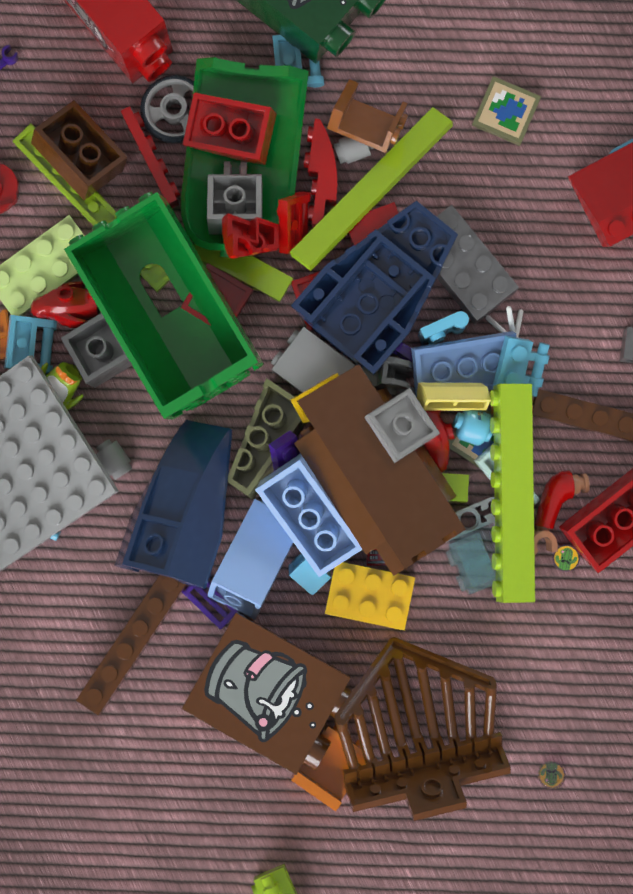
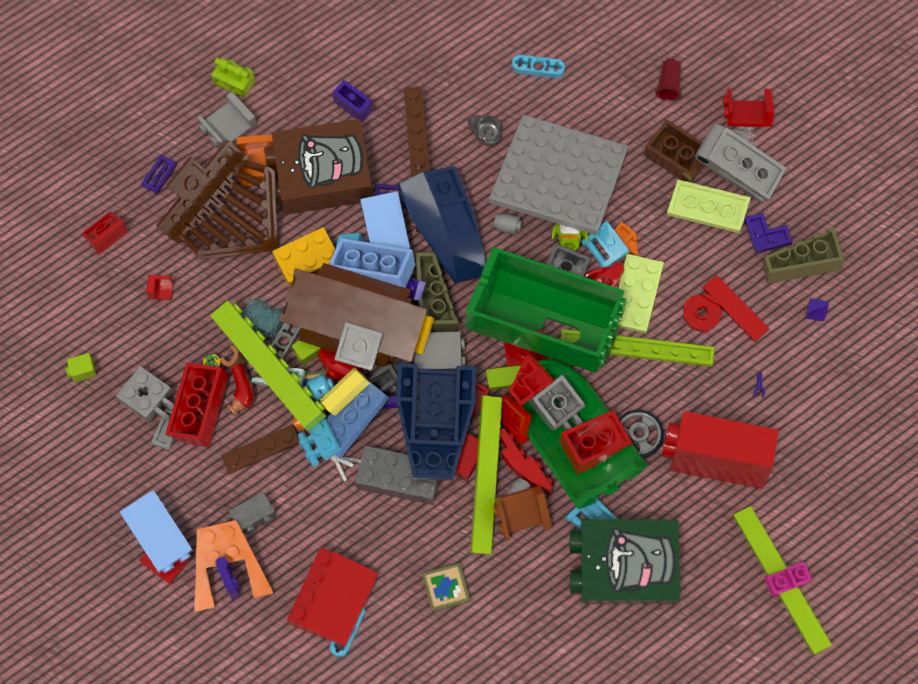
camera: 140 degrees right, 15 degrees down
reddish brown brick [31,100,128,201] -> none
red plate [121,106,181,208] -> none
medium azure plate [418,311,469,345] -> none
tile [538,761,566,789] -> none
none -> red slope [81,211,128,255]
none -> dark purple tile [141,155,177,195]
none -> red panel [146,275,173,300]
none -> light grey panel [197,92,257,148]
none -> dark purple brick [332,80,373,123]
none -> flat silver piece [467,114,502,146]

